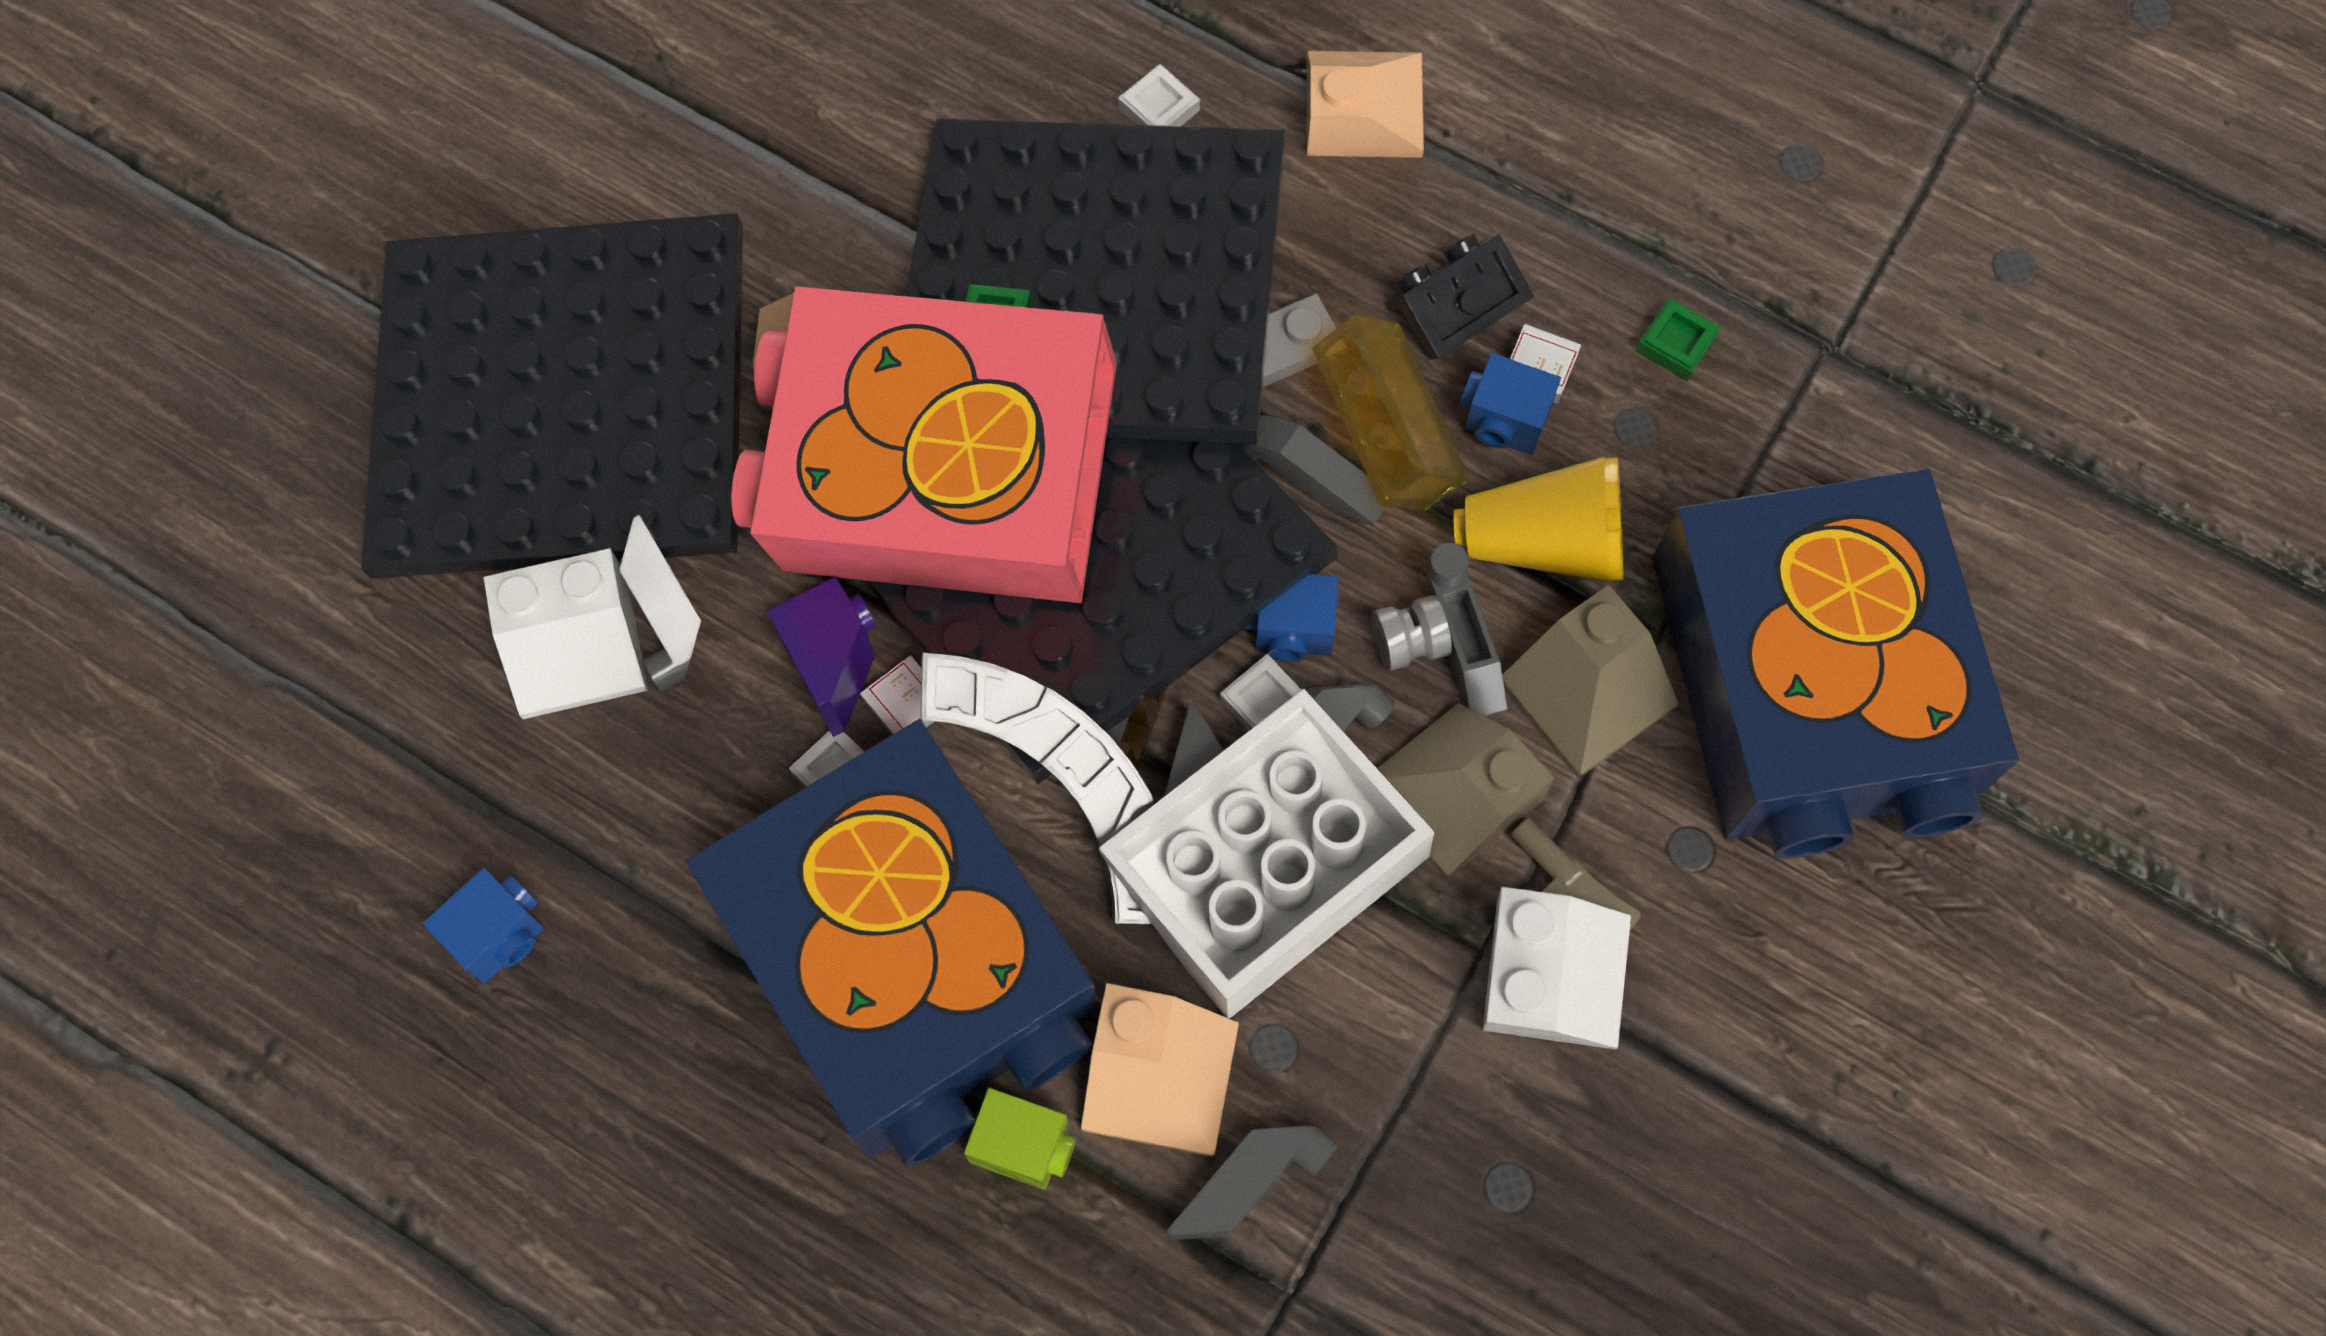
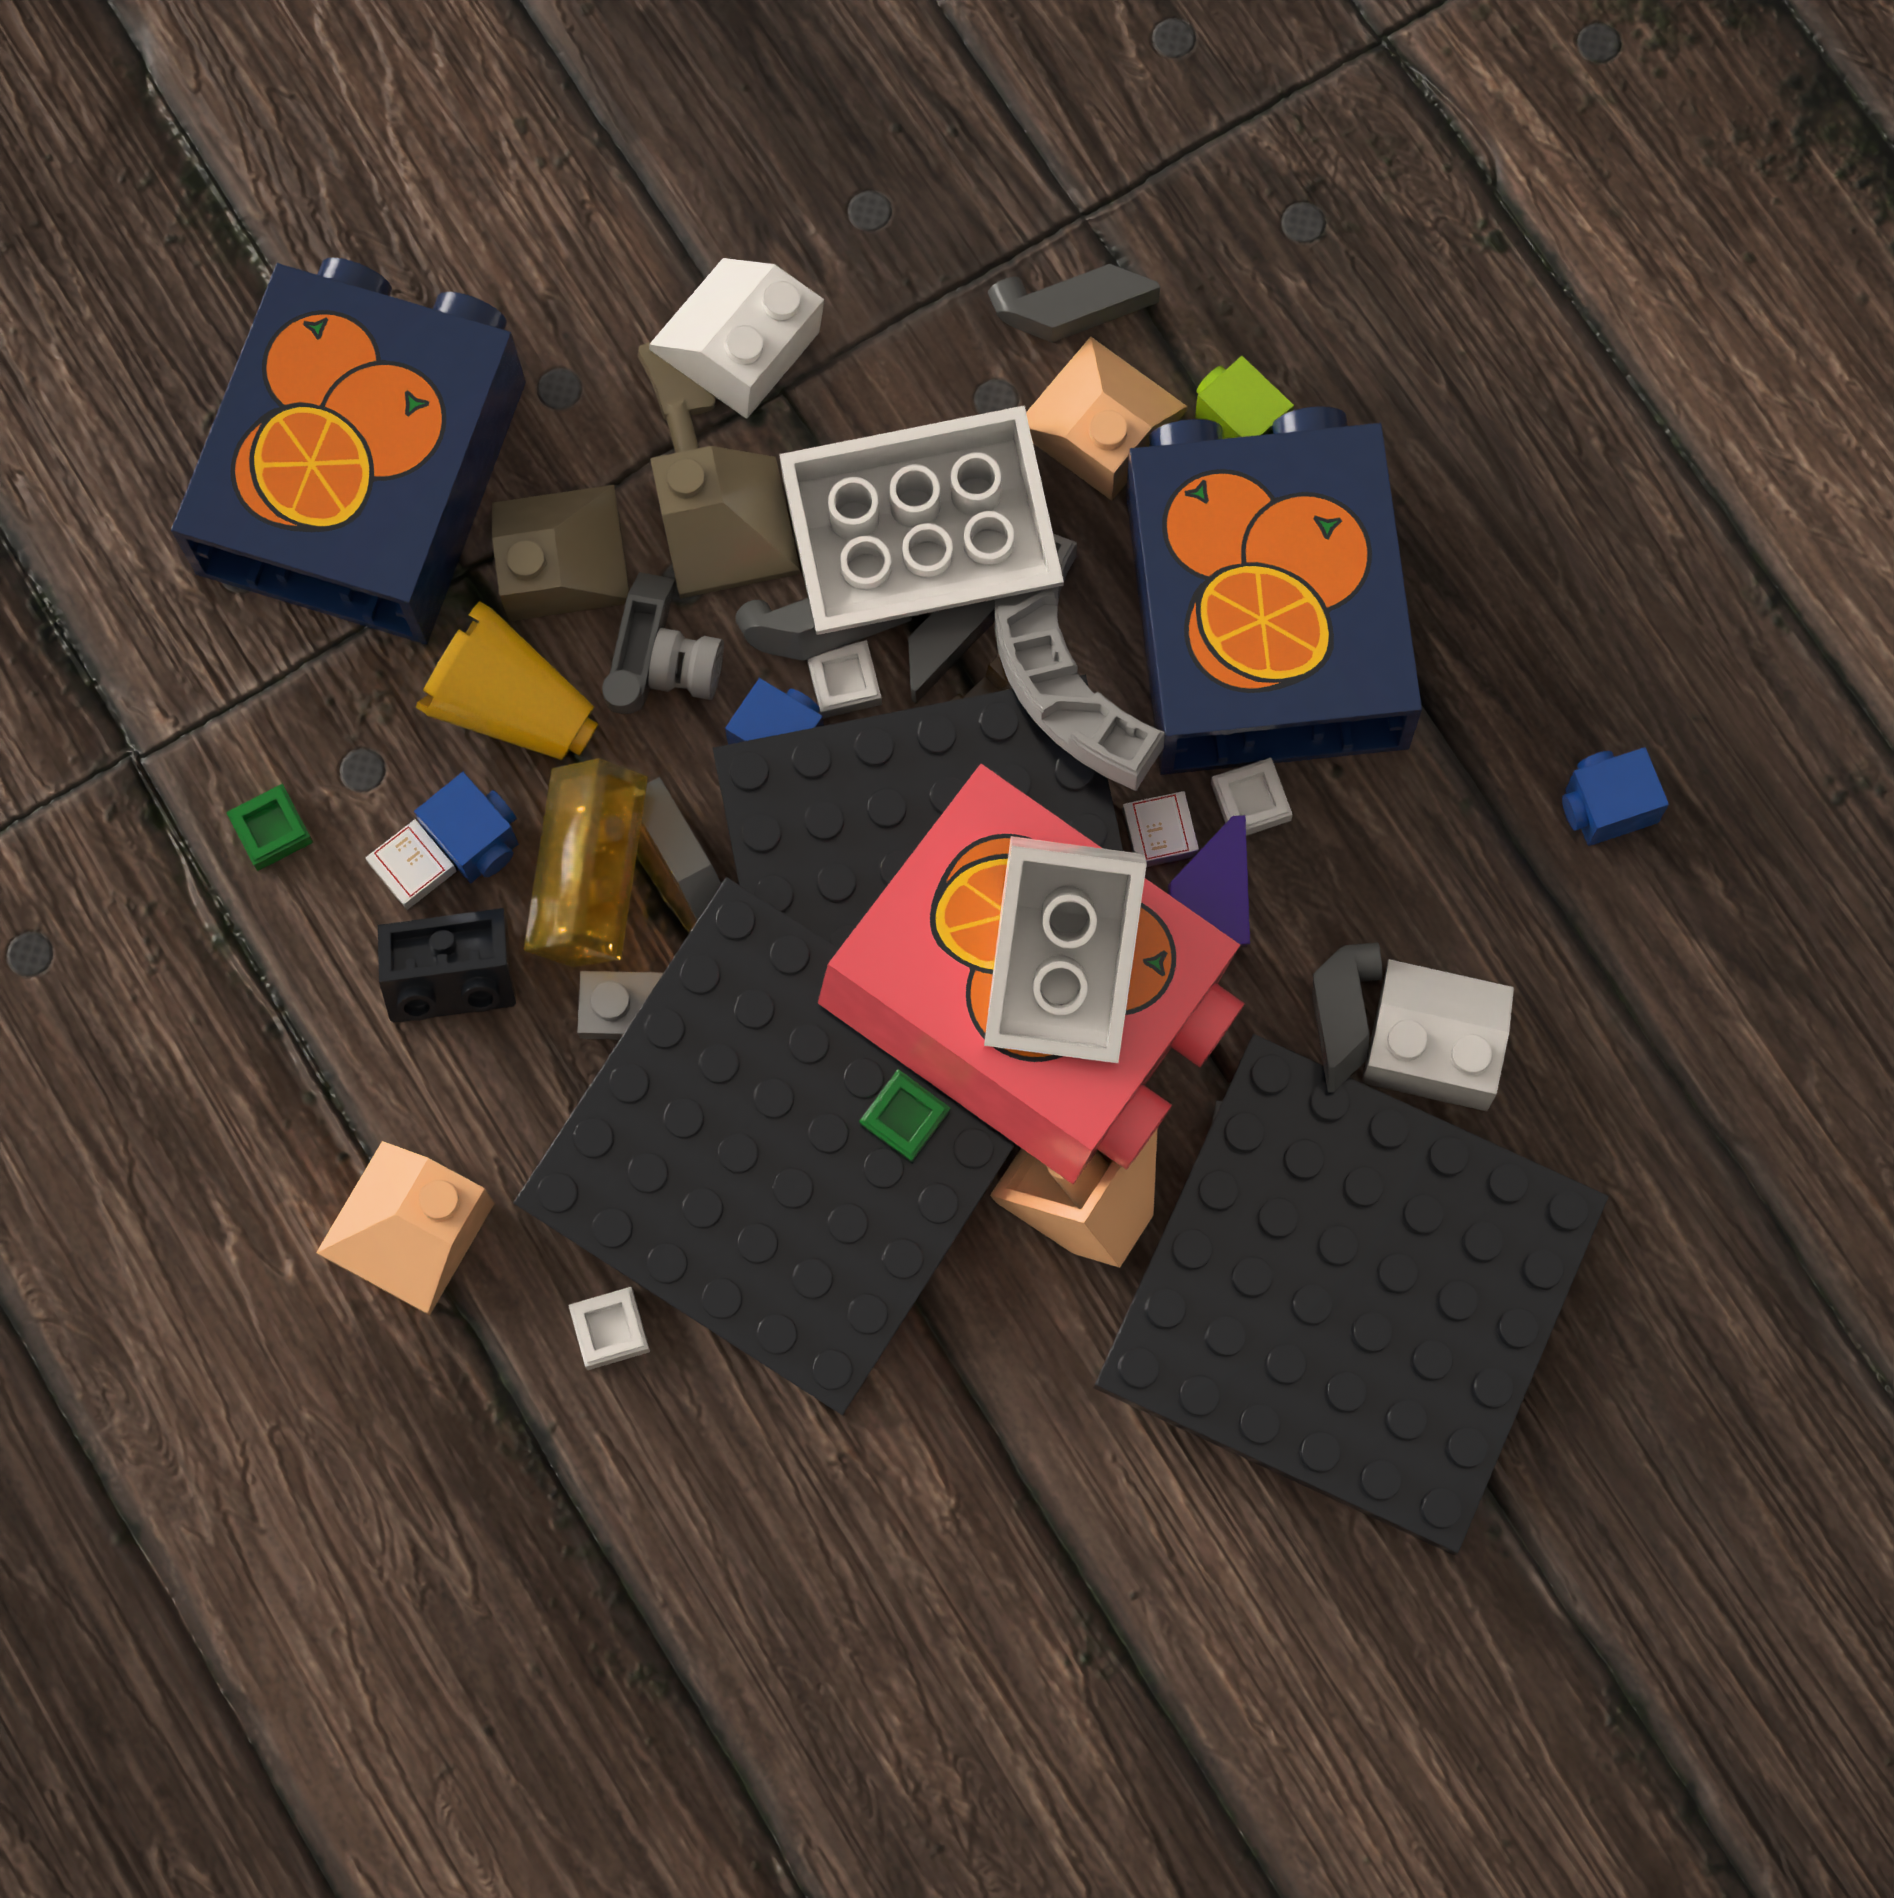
camera: 150 degrees left, 5 degrees up
none -> white slope [984,836,1147,1063]

